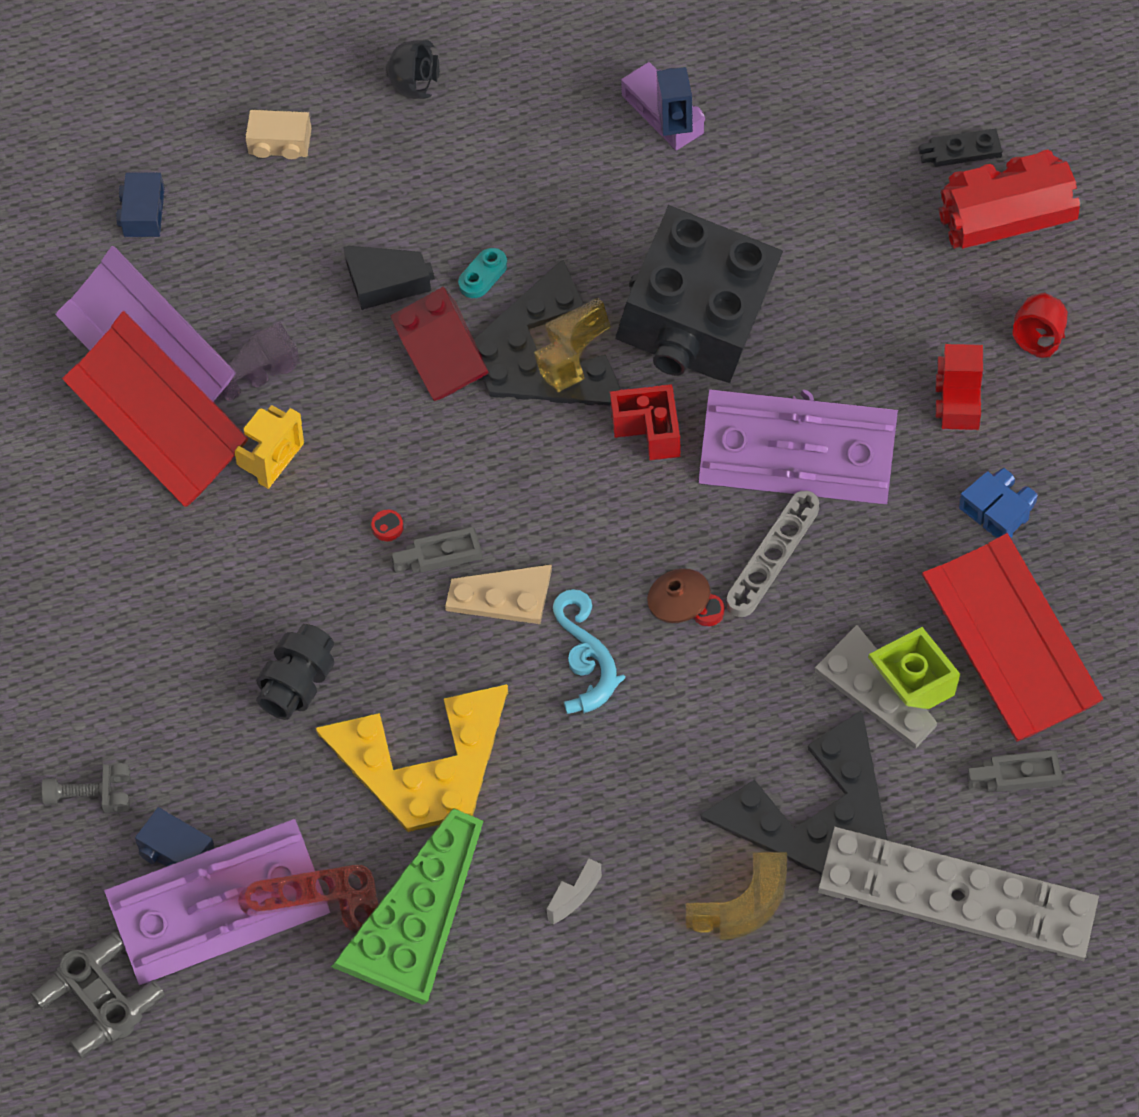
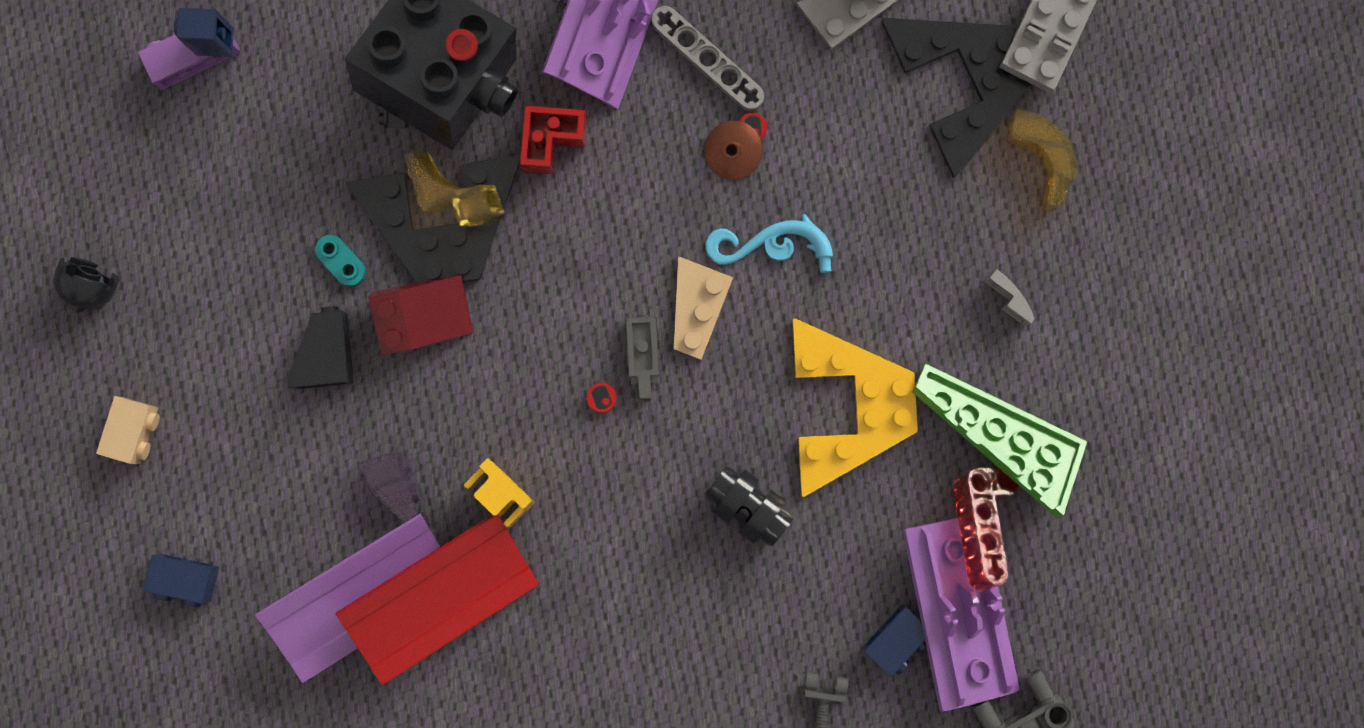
camera: 85 degrees left, 25 degrees up
none -> red tile [446,29,478,61]

